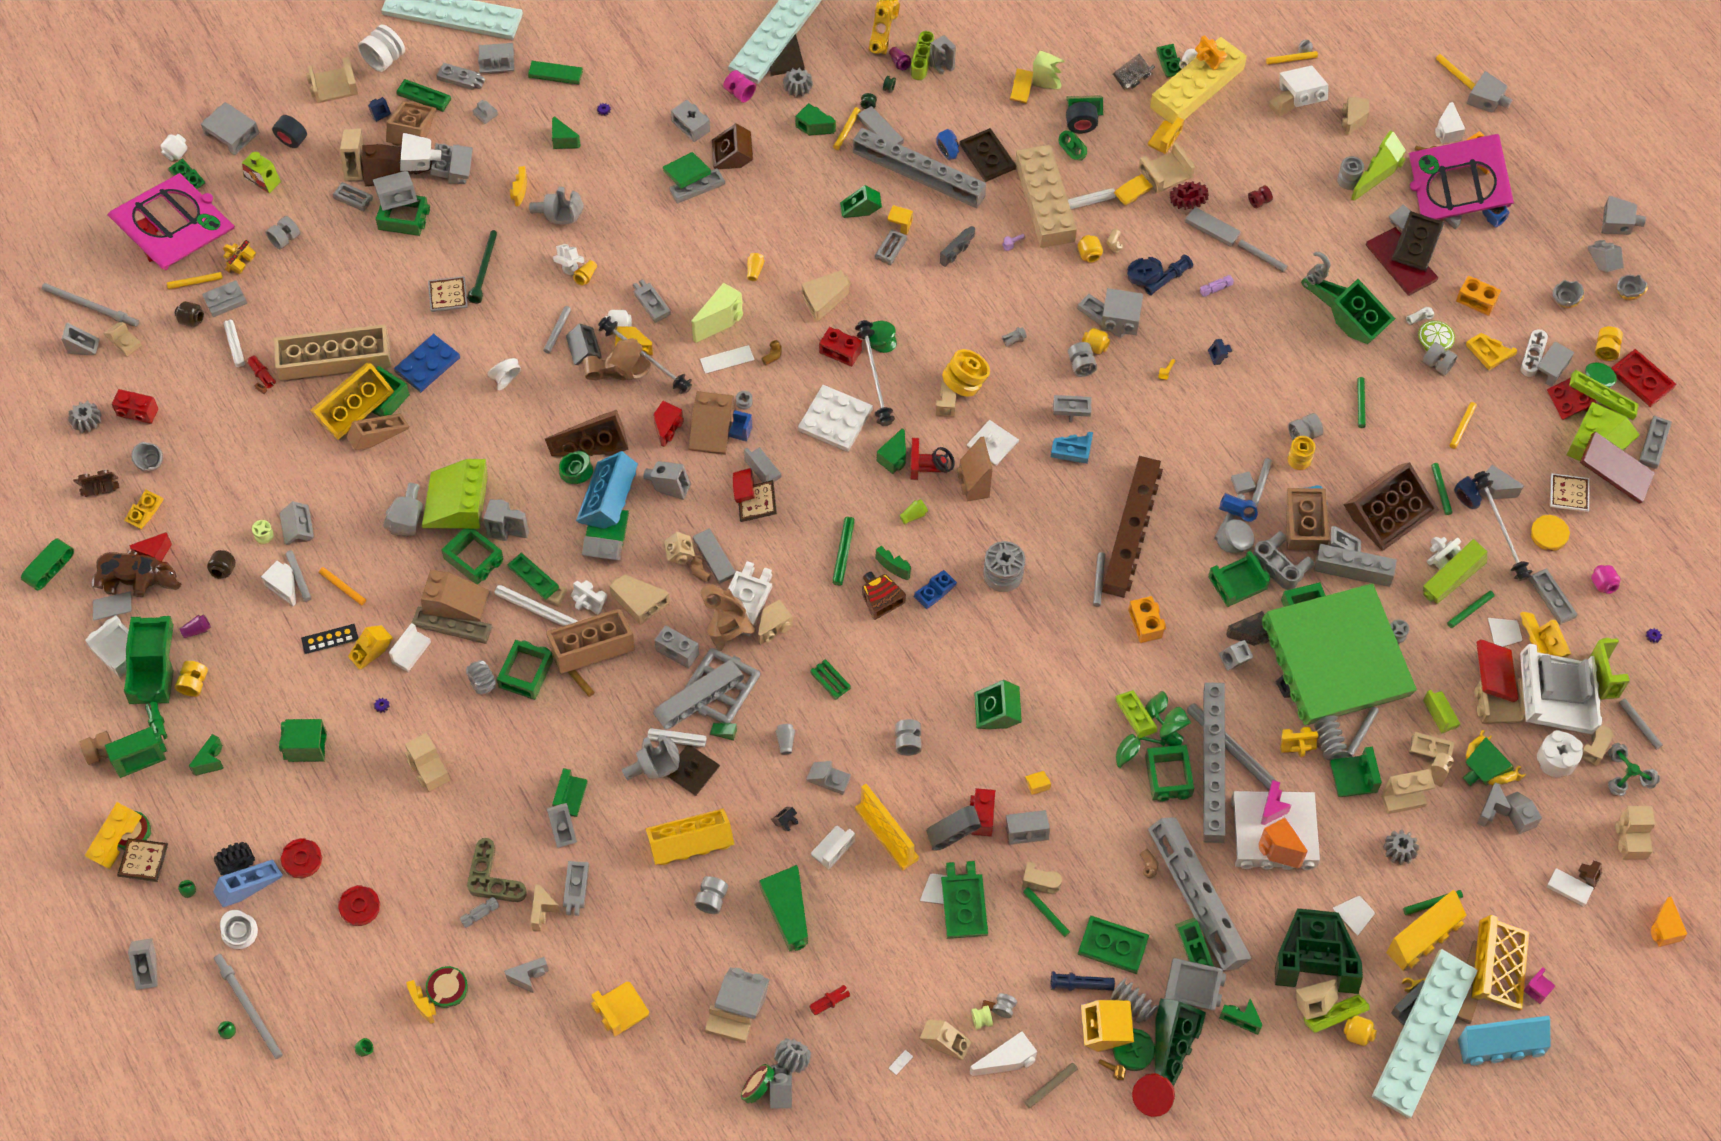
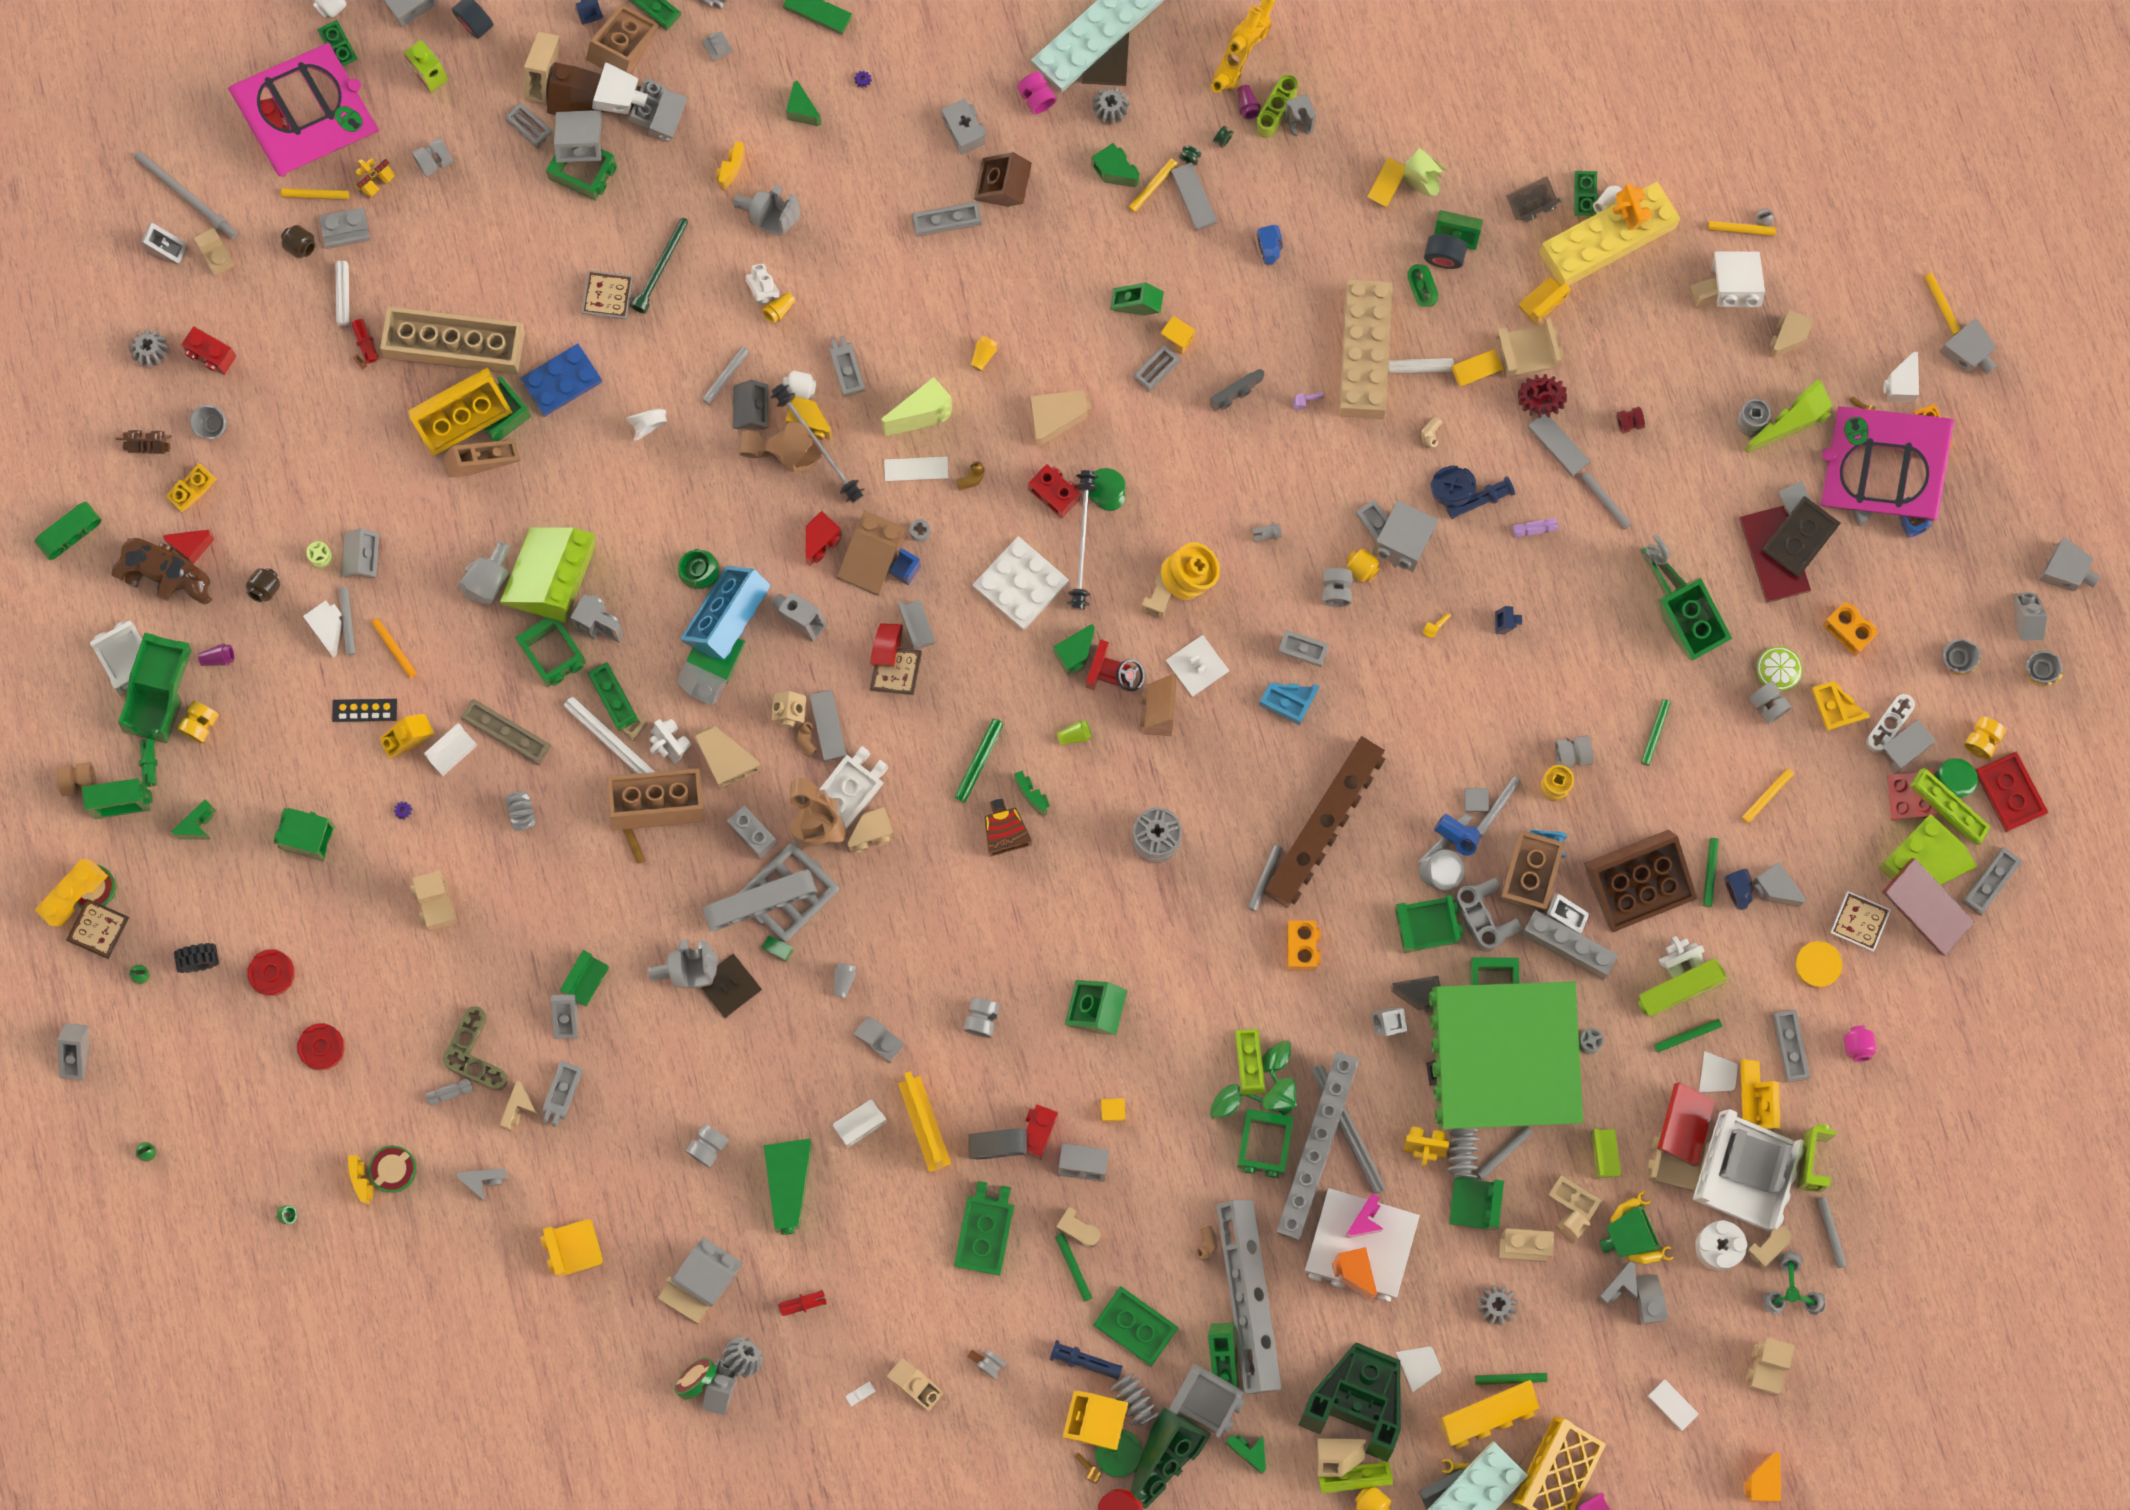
camera: 15 degrees right, 15 degrees up
light grey piece [93,591,131,621] -> none
medium blue slope [213,859,283,907] -> none
light grey bar [214,954,283,1059] -> none
white piece [220,910,258,949] -> none
medium nougat slope [421,570,489,621] -> none
green window [497,639,553,700] -> none
reddish brown wedge [545,410,629,456] -> none
yellow slope [645,808,735,865] -> none
white axle [647,728,707,747] -> none
green tile [663,152,711,189] -> none
black tile [771,807,798,831] -> none
green tile [810,659,851,700] -> none
light grey piece [853,128,986,208] -> none
blue slope [914,570,957,609] -> none
white sticker [920,874,947,904] -> none
dark brown tile [960,128,1016,182] -> none
white slope [970,1032,1037,1076] -> none
yellowish green wheel [971,1005,993,1030] -> none
dark tan bar [1024,1063,1078,1109] -> none
yellow head [1077,235,1103,263] -> none
white arm [1406,307,1434,325] -> none
black axle [1472,471,1533,581] -> none
reddish brown tile [1578,860,1602,889] -> none
dark purple piece [1646,628,1662,643] -> none

